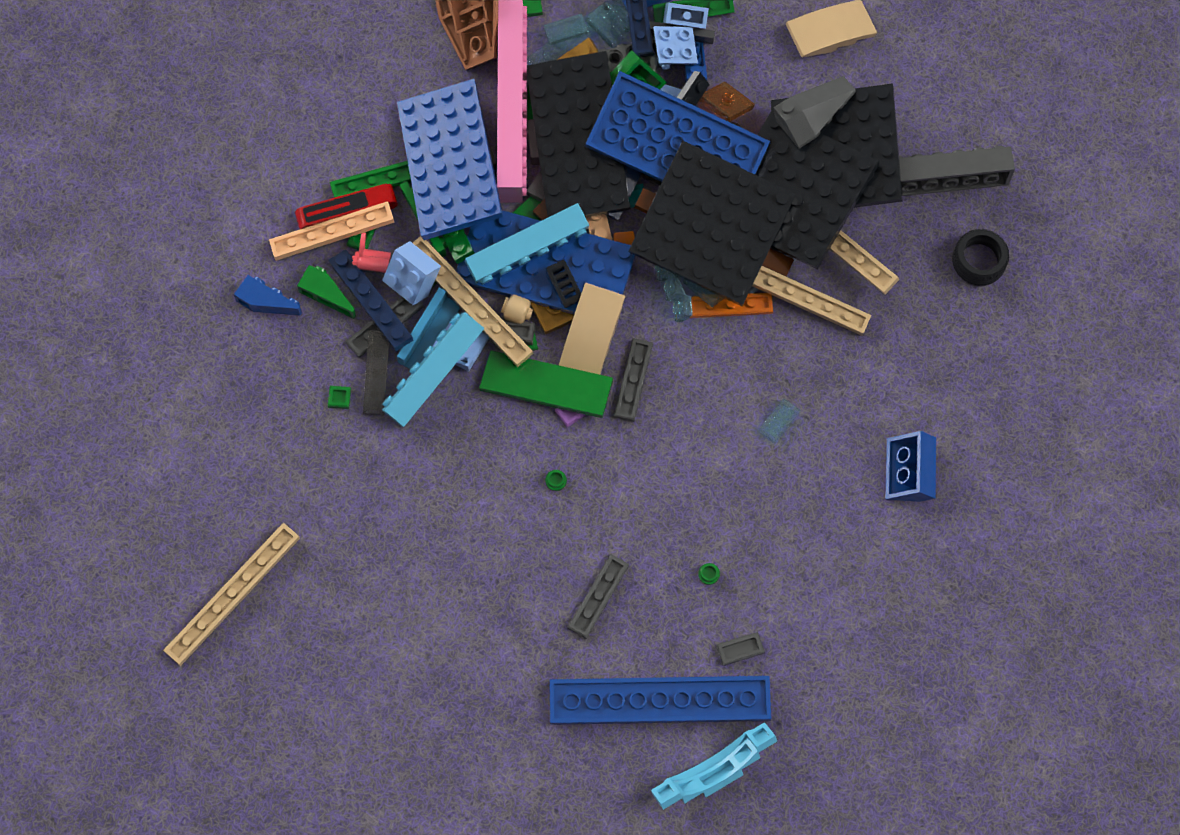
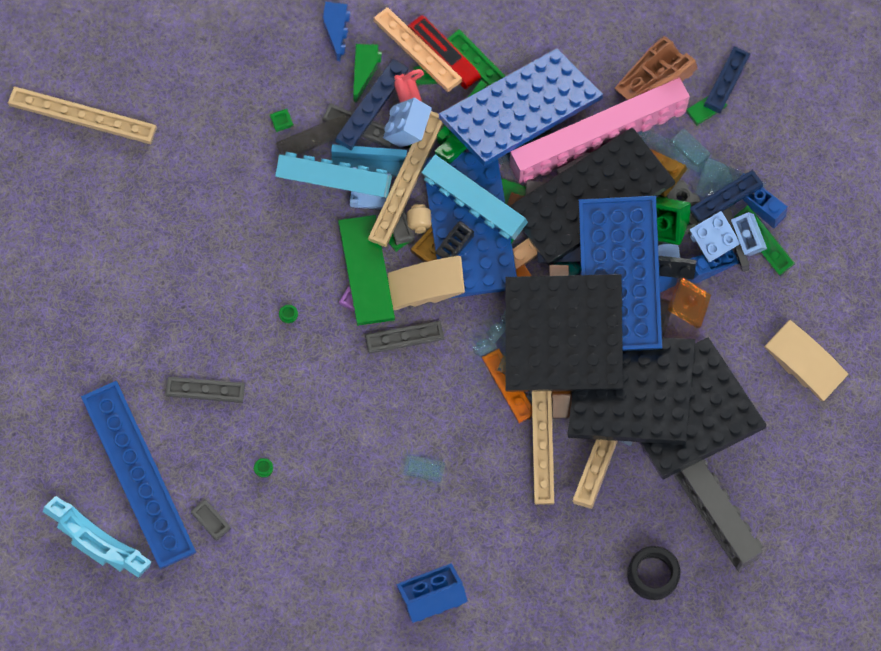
camera: 65 degrees right, 0 degrees up
dark grey wedge [774,76,856,148] -> none

